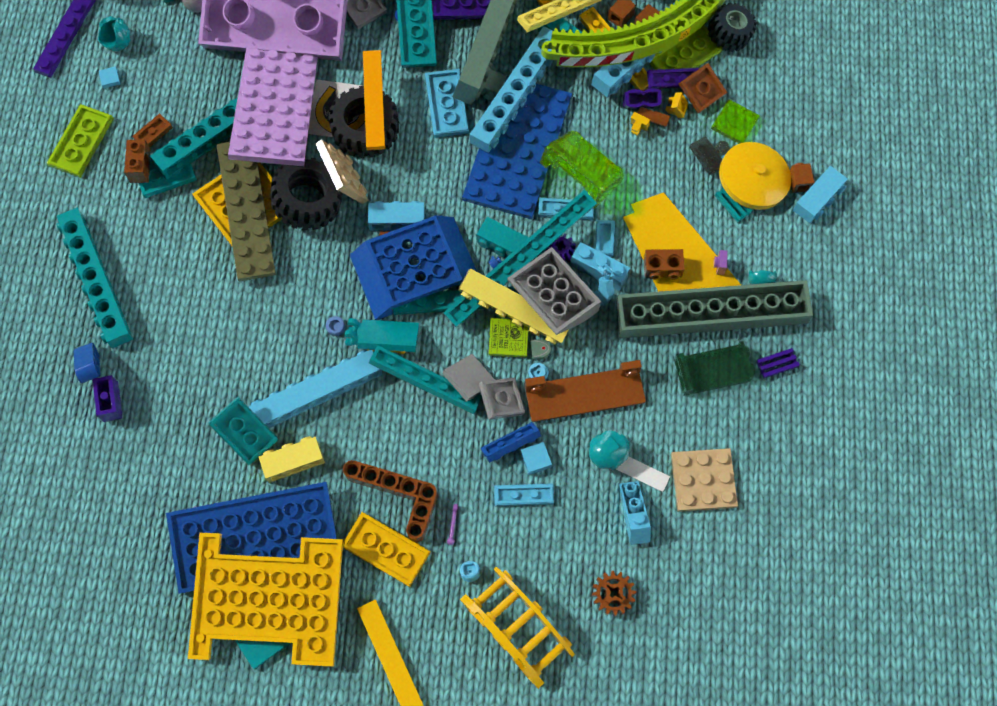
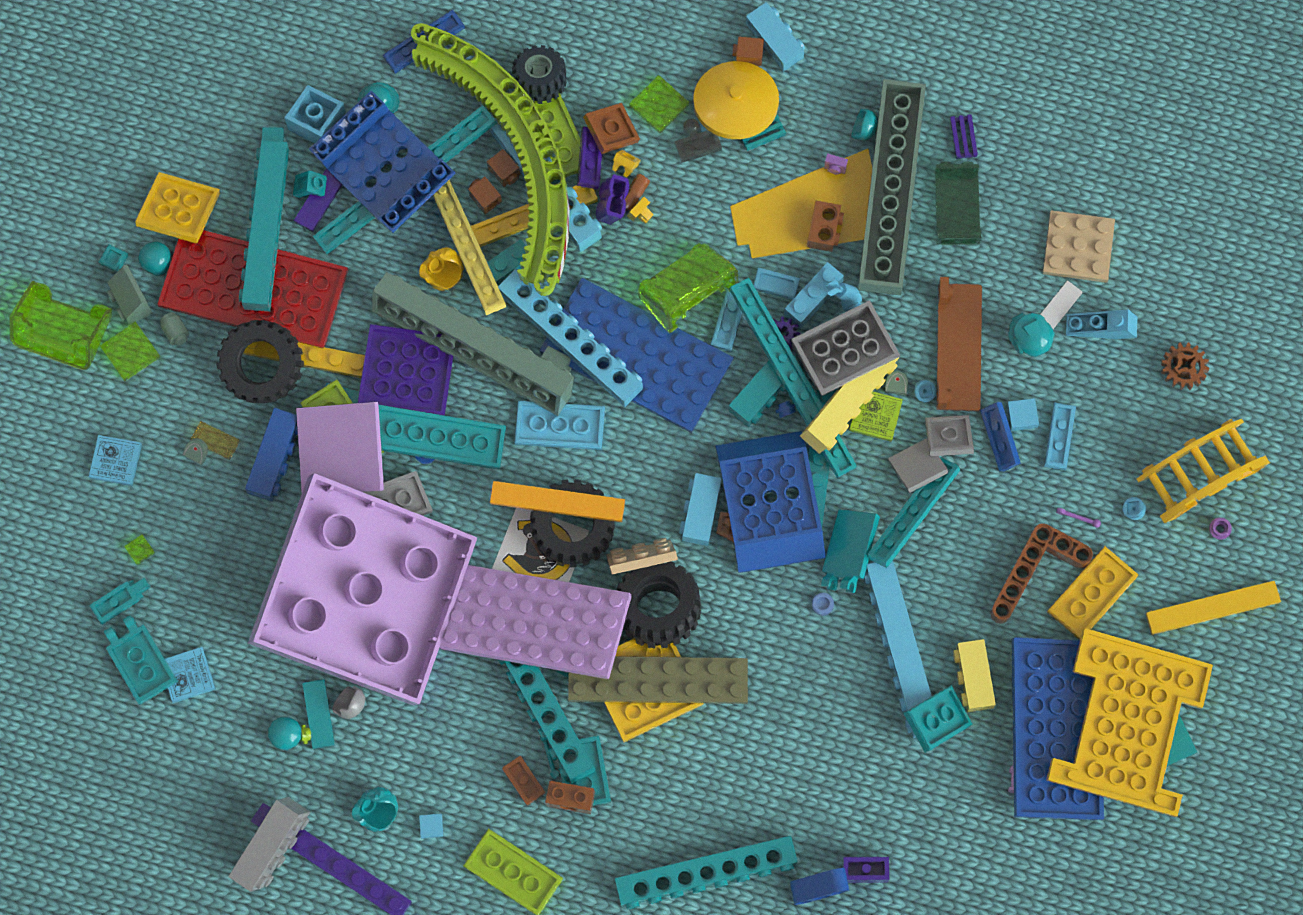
camera: 75 degrees left, 5 degrees up
none -> medium lavender plate [1209,517,1232,540]

